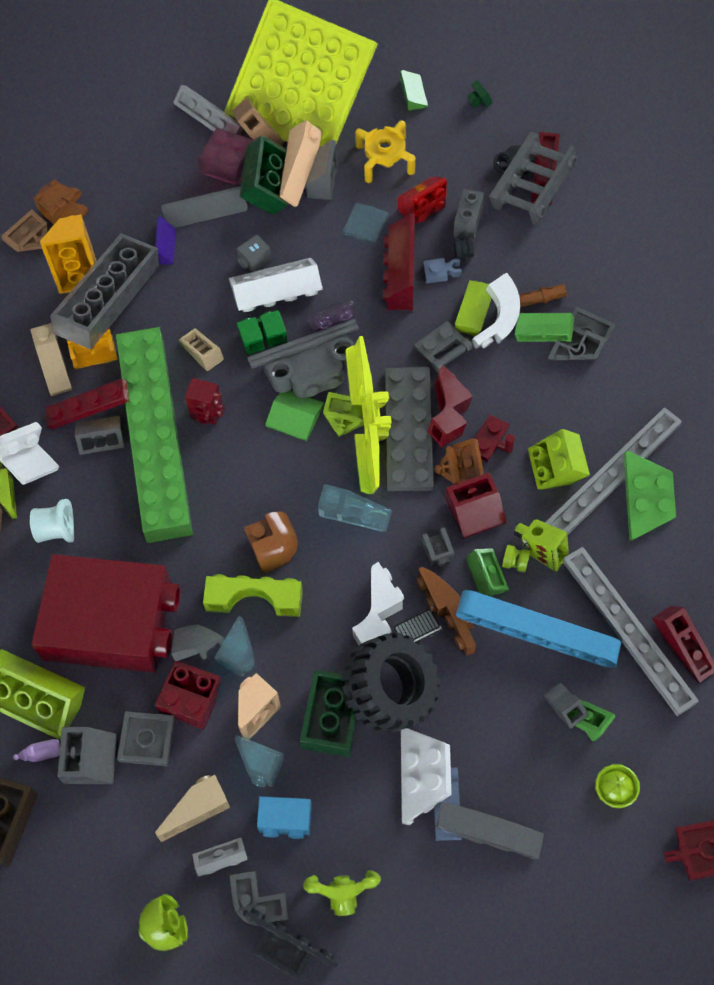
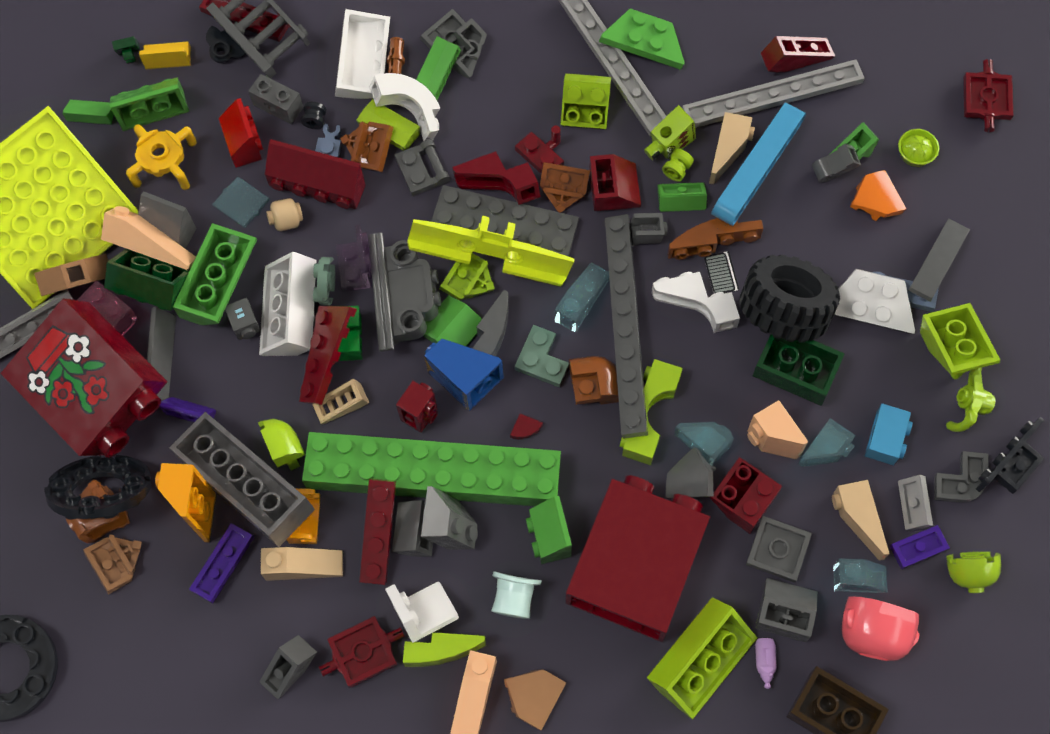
camera: 75 degrees left, 5 degrees up
none -> dark red brick [1,298,168,458]
none -> black plate [44,455,151,520]
none -> bright green slope [109,77,189,131]
none -> yellow panel [139,42,191,69]
none -> bright green slope [173,223,257,325]
none -> dark purple plate [189,523,254,604]
none -> lime brick [258,419,305,470]
none -> tan head [266,198,303,231]
none -> dark red wing [299,306,357,405]
none -> sand green plate [313,257,335,305]
none -> white slope [335,9,390,99]
none -> dark orange slope [340,121,394,172]
none -> dark grey slope [421,486,478,550]
none -> blue slope [424,339,504,411]
none -> dark grey slope [472,290,509,356]
none -> dark red tile [510,414,543,440]
none -> sand green plate [514,325,569,388]
none -> bright green slope [526,496,572,564]
none -> dark grey plate [605,214,648,439]
none -> tan slope [709,112,755,184]
none -> clear light blue slope [834,558,887,593]
none -> coral piece [842,596,919,661]
none -> orange slope [850,170,906,221]
none -> dark purple plate [890,525,950,570]
none -> lime slope [920,303,1000,375]

